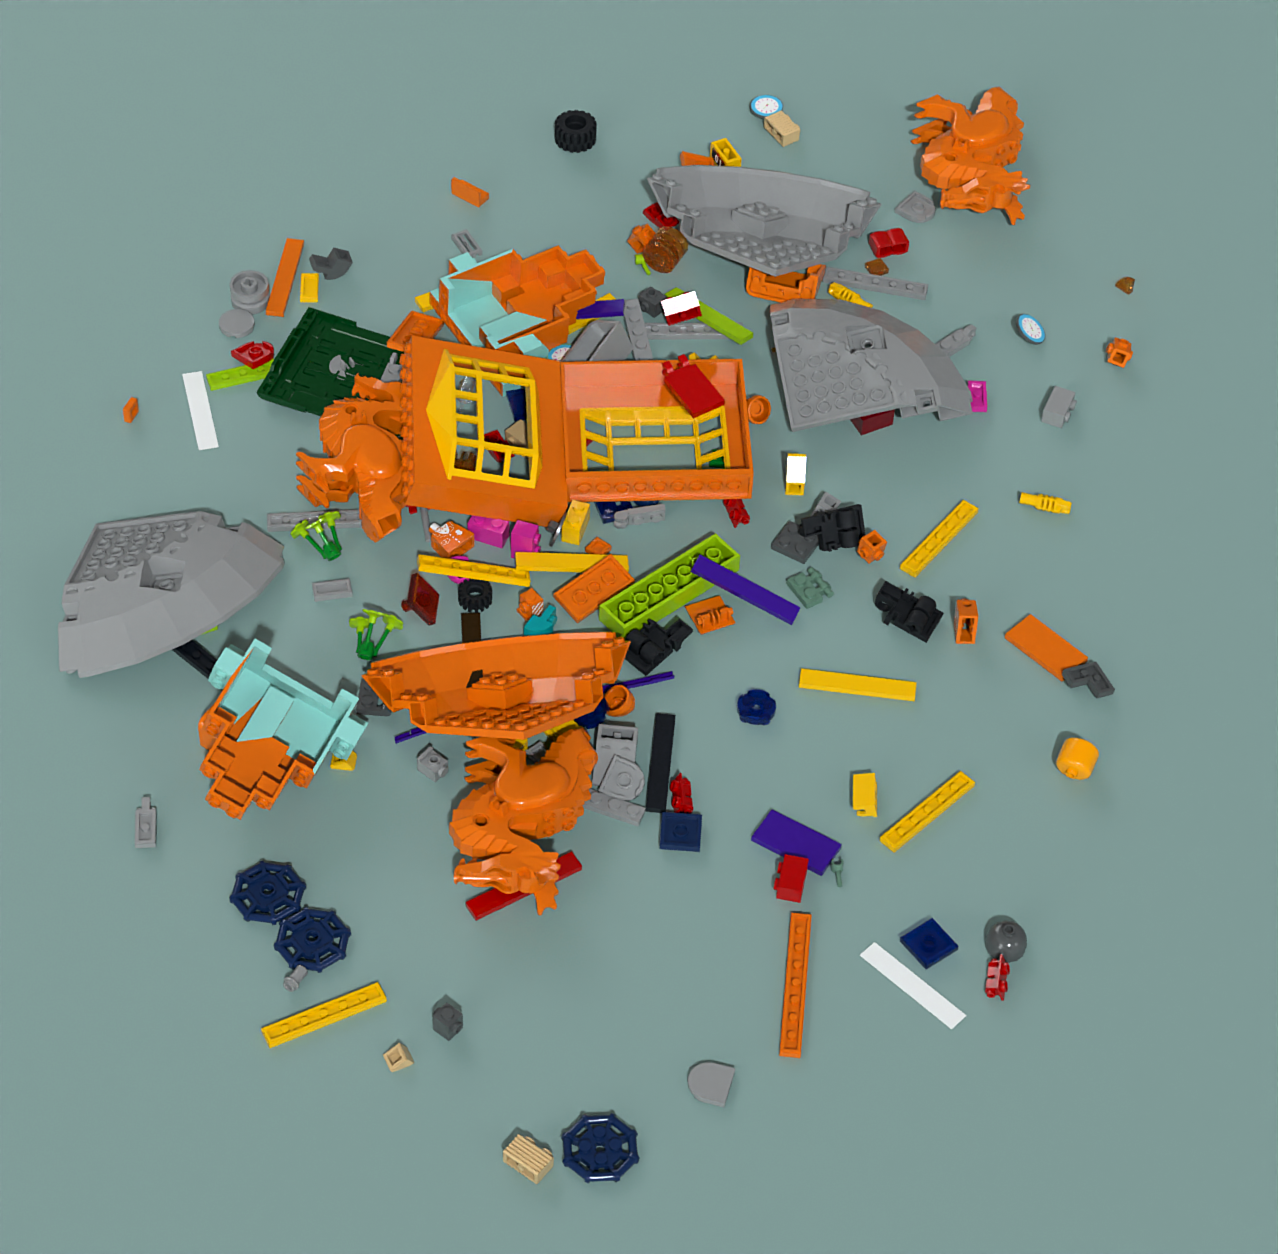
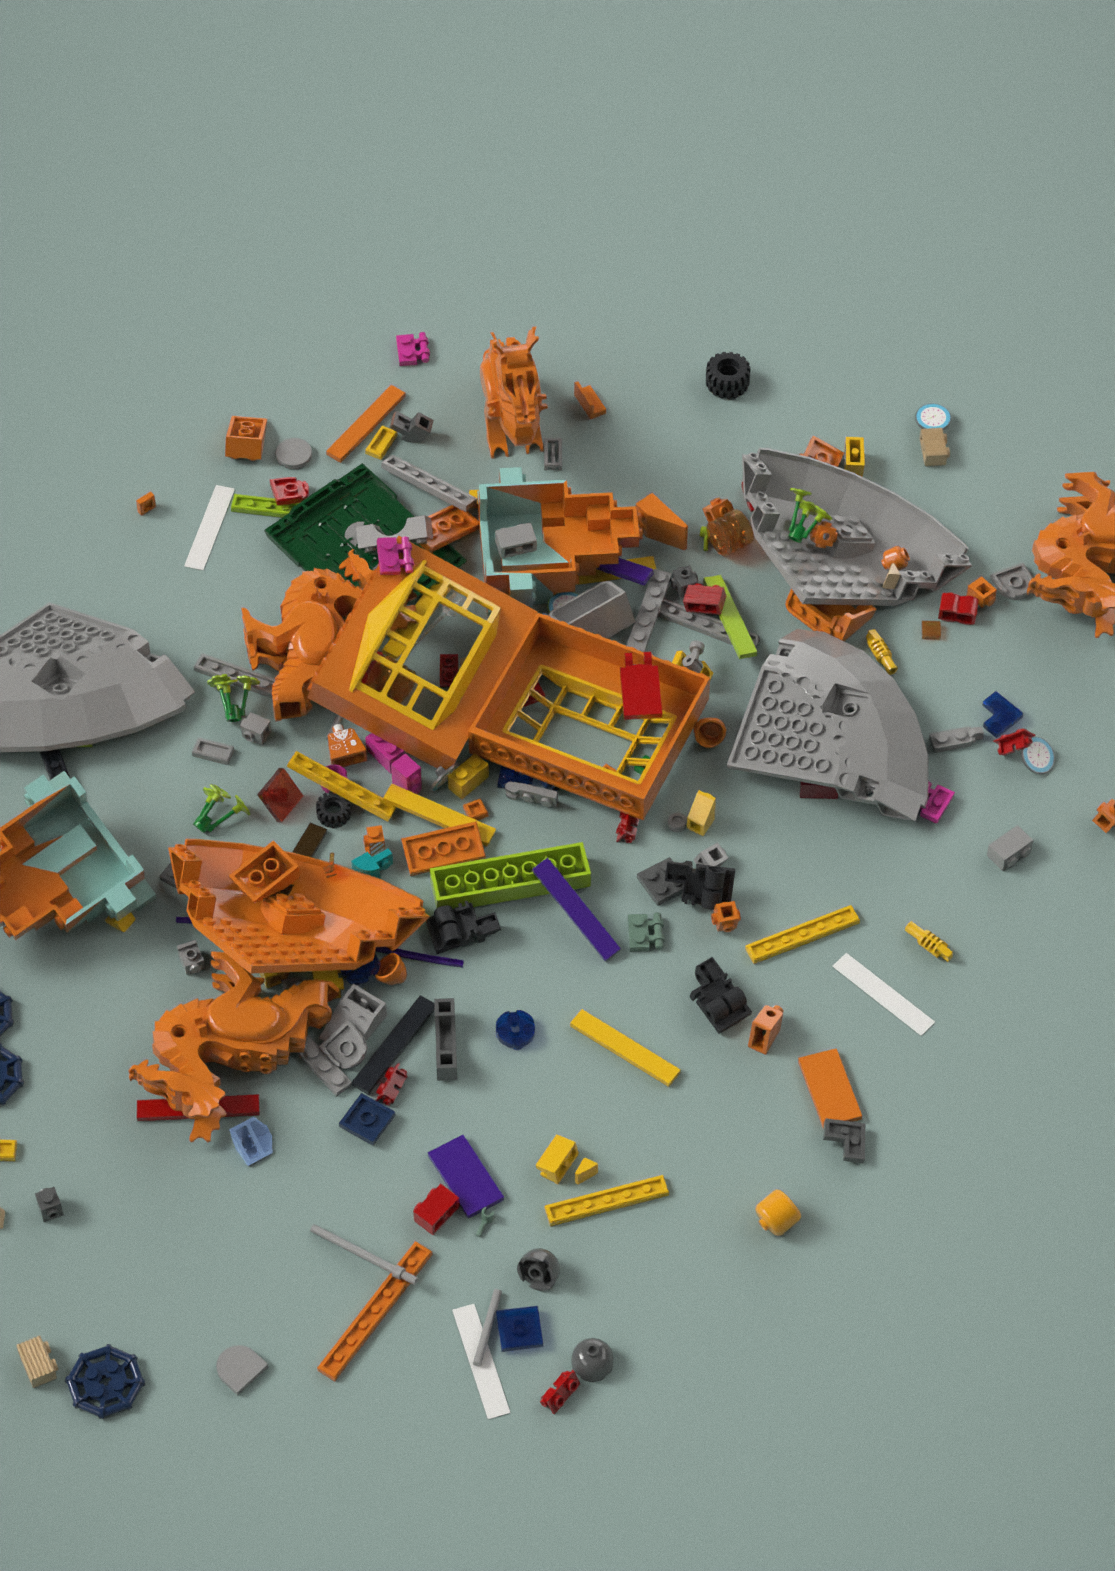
camera: 30 degrees right, 5 degrees up
light grey wheel [229,270,270,315] -> none
orange hinge [685,595,735,635] -> none
light grey tile [823,266,929,300] -> none
none -> orange slope [225,416,267,461]
none -> orange slope [229,840,300,903]
none -> light blue slope [229,1117,273,1166]
none -> light grey brick [240,712,271,745]
none -> light grey bar [310,1224,419,1285]
none -> clear orange hand [323,852,337,878]
none -> light grey arch [356,515,433,553]
none -> dark pink plate [376,536,414,575]
none -> light grey plate [381,455,477,512]
none -> dark pink plate [396,332,430,366]
none -> dark grey arch [434,998,457,1081]
none -> light grey bar [473,1289,502,1367]
none -> orange animal [480,326,548,459]
none -> light grey brick [495,523,537,559]
none -> dark grey cylinder [517,1248,560,1291]
none -> yellow slope [575,1158,598,1184]
none -> orange slope [636,493,688,550]
none -> light grey tile [668,813,687,832]
none -> light grey leg [682,640,705,673]
none -> plant [788,488,833,543]
none -> orange brick [810,521,838,548]
none -> white sticker [832,953,935,1036]
none -> orange head [881,545,910,571]
none -> tan slope [882,563,901,589]
none -> orange brick [966,576,997,608]
none -> clear blue plate [982,691,1023,738]
none -> red hinge [993,729,1036,756]

